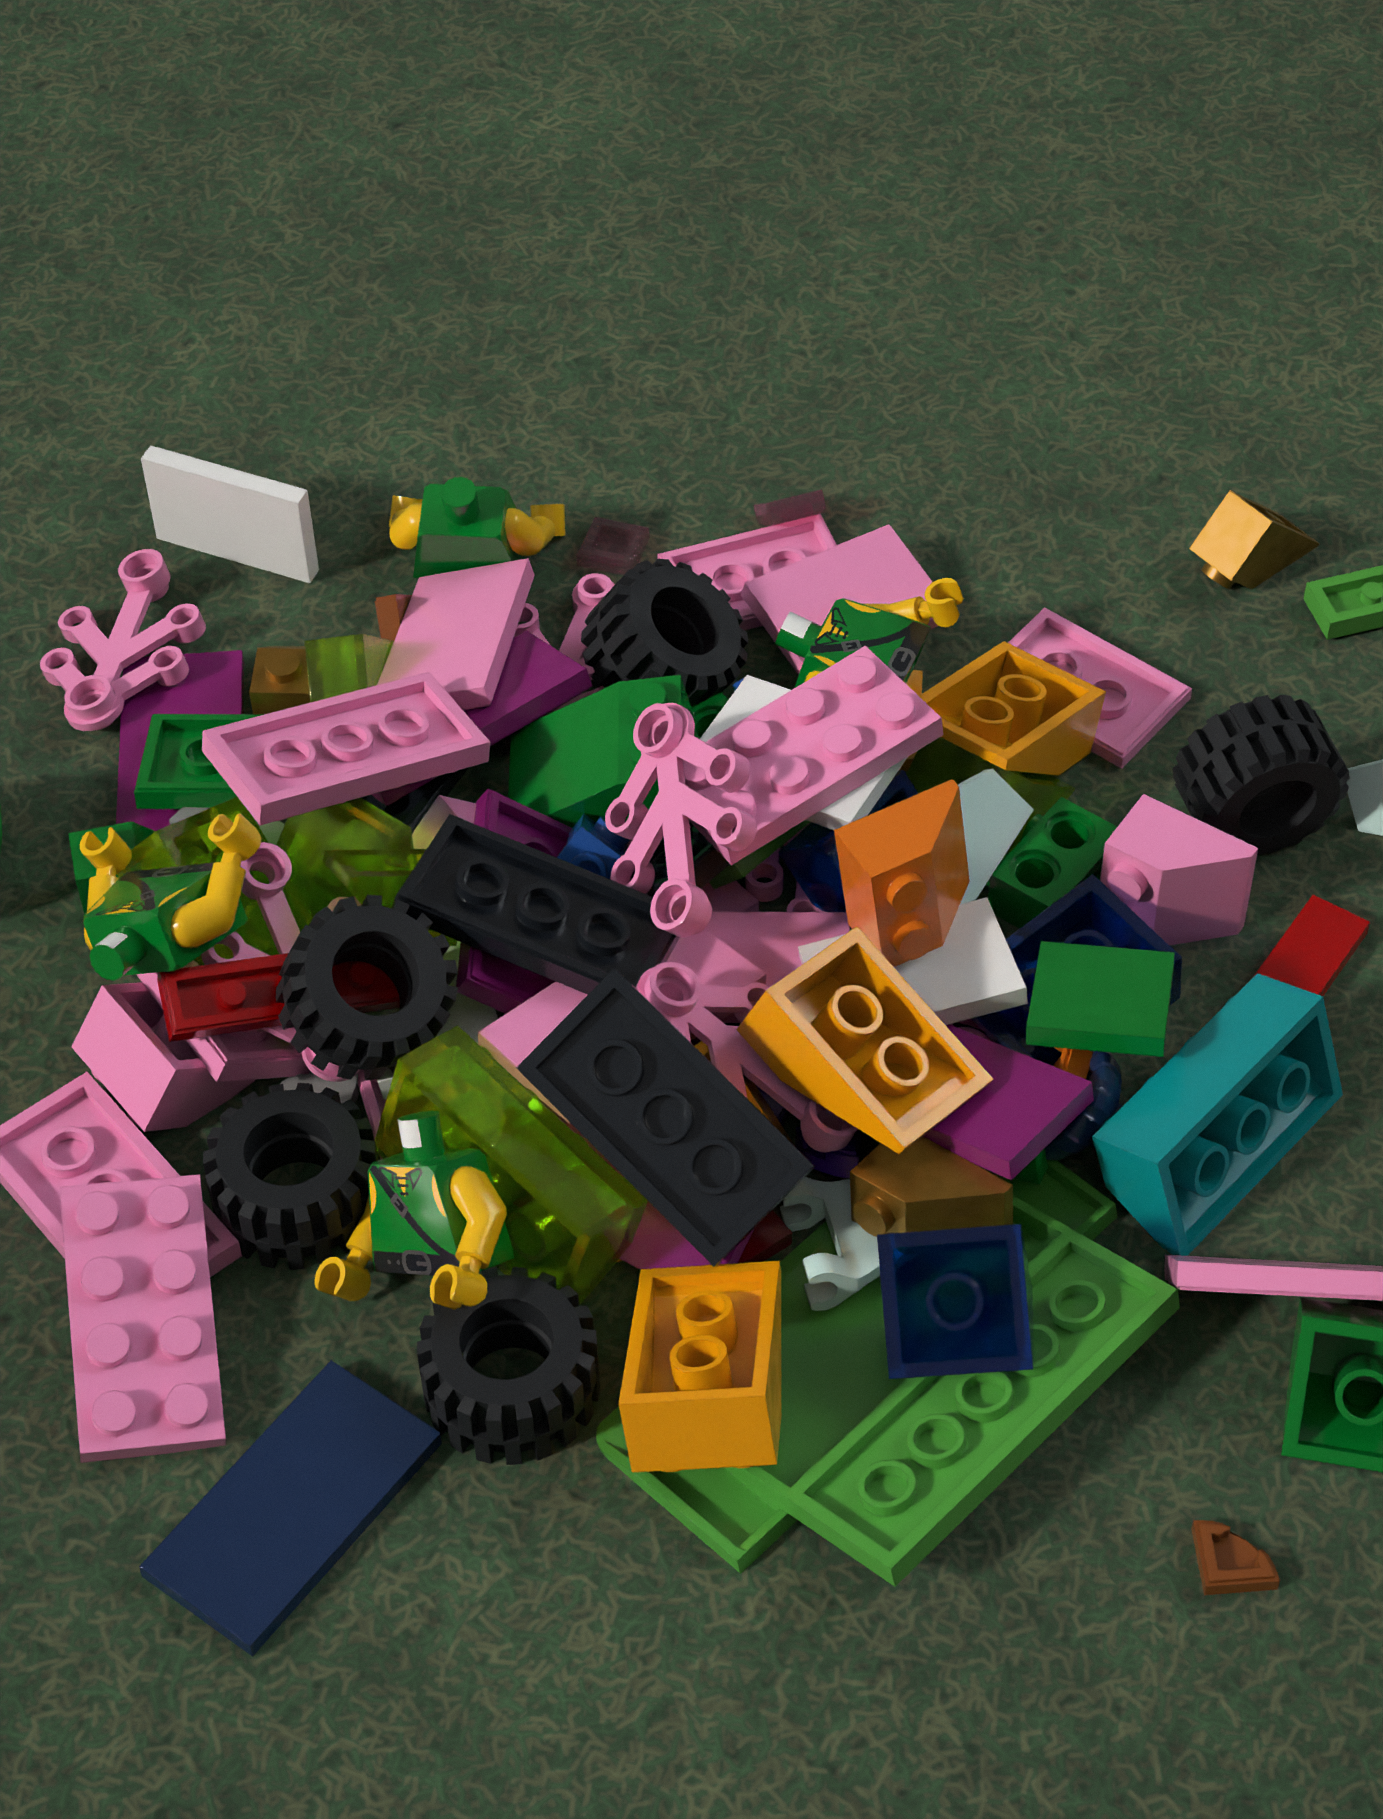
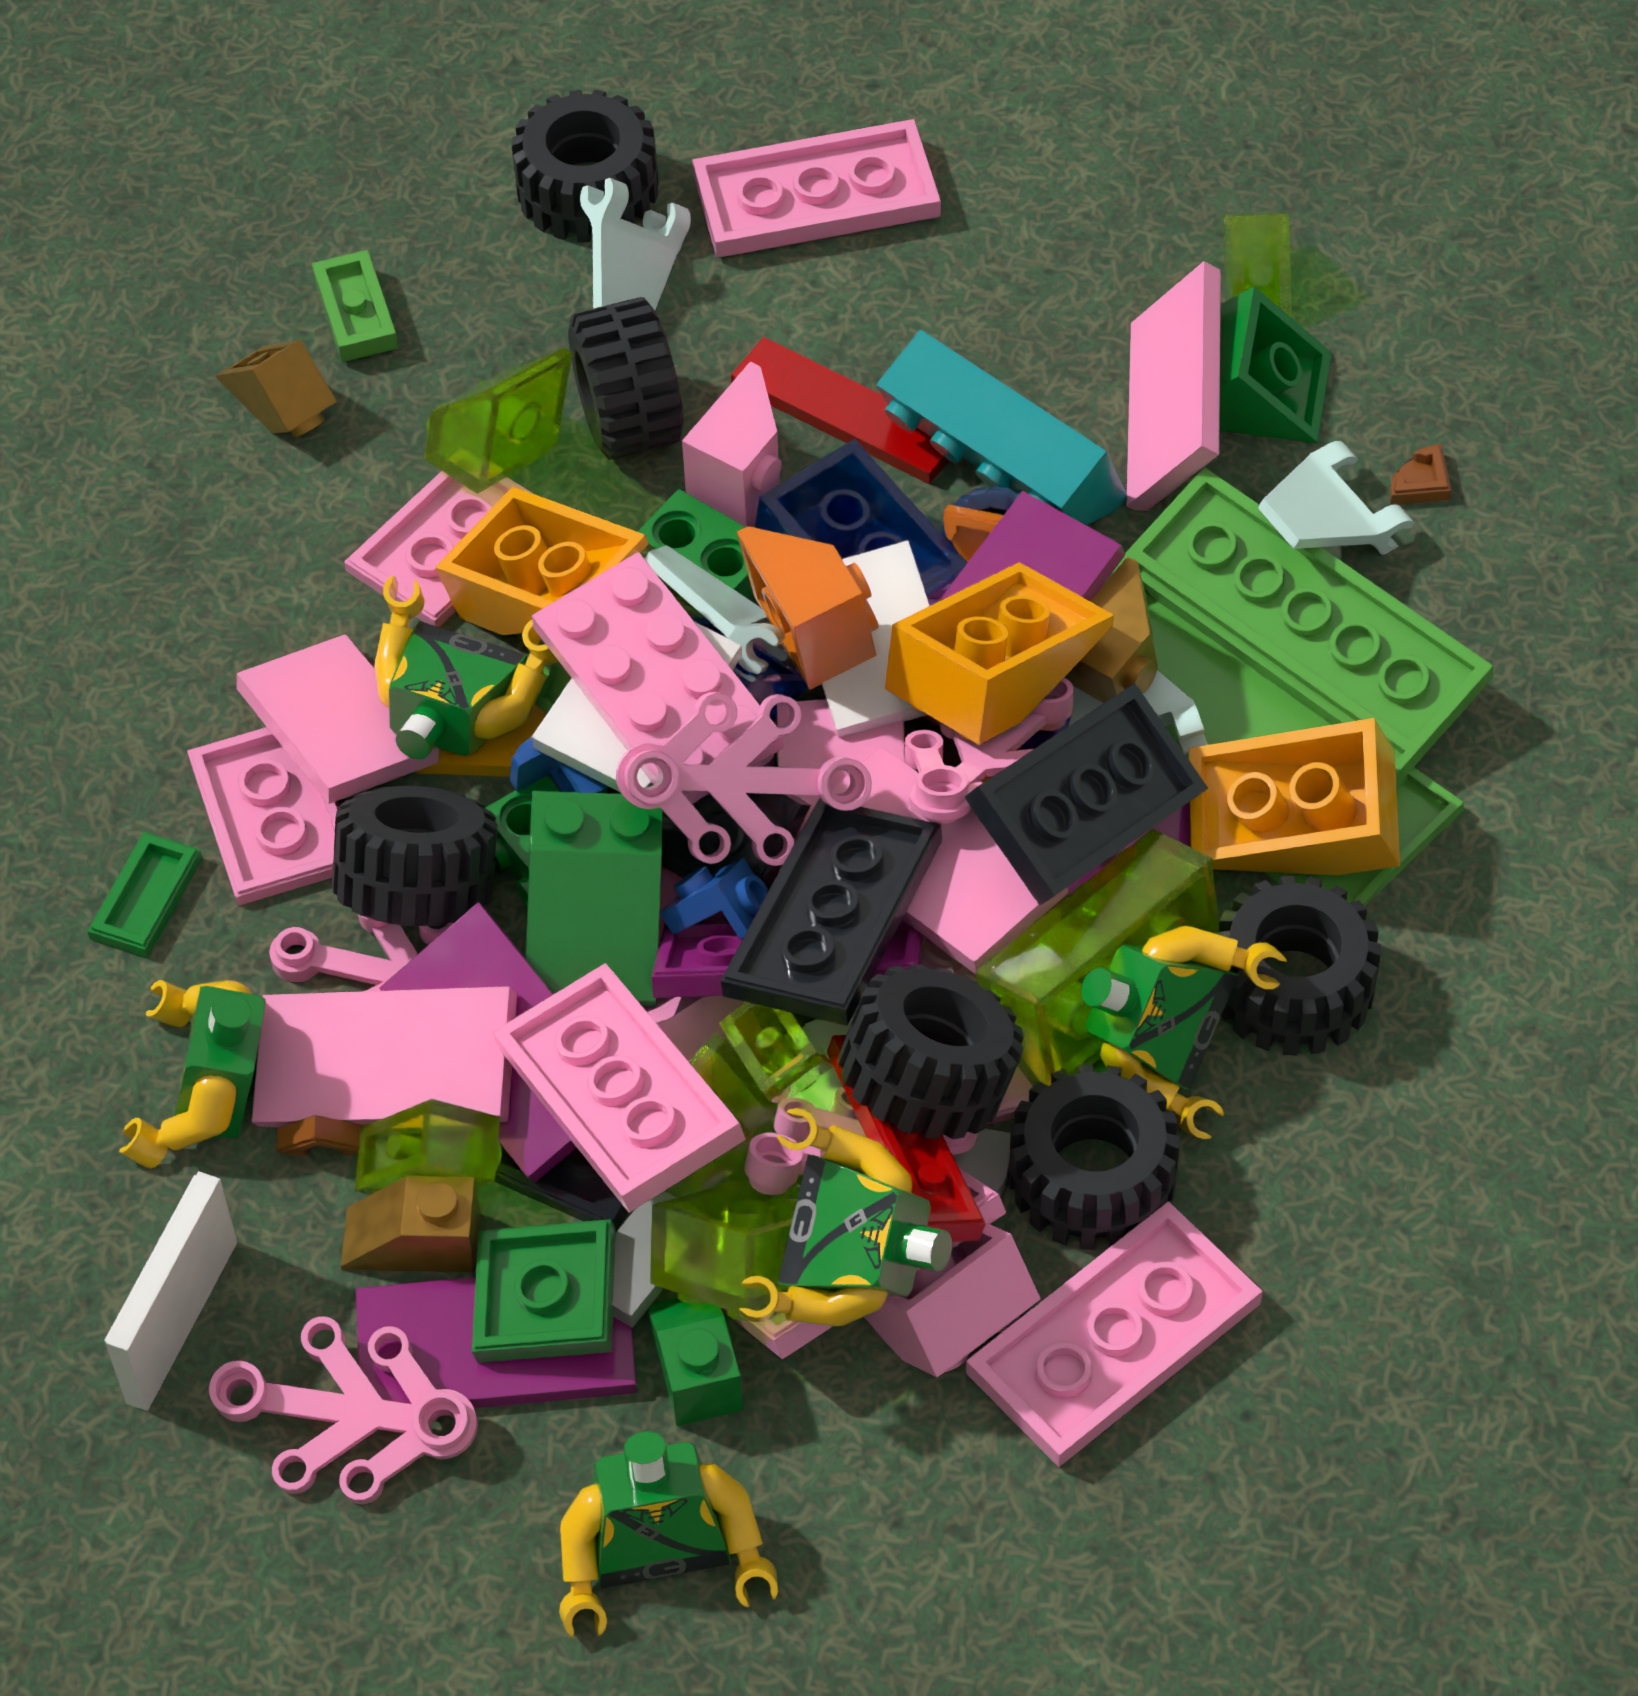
camera: 90 degrees left, 5 degrees up
bright pink plate [60,1174,226,1463] -> none
dark blue tile [139,1360,442,1656] -> none
tile [577,517,650,575] -> none
clear pink tile [753,489,827,526] -> none
clear blue slope [877,1223,1034,1379] -> none
green tile [1026,941,1175,1057] -> none
none -> green tile [87,832,203,958]
none -> clear neon green slope [424,347,573,494]
none -> light aqua flag [1258,441,1415,555]

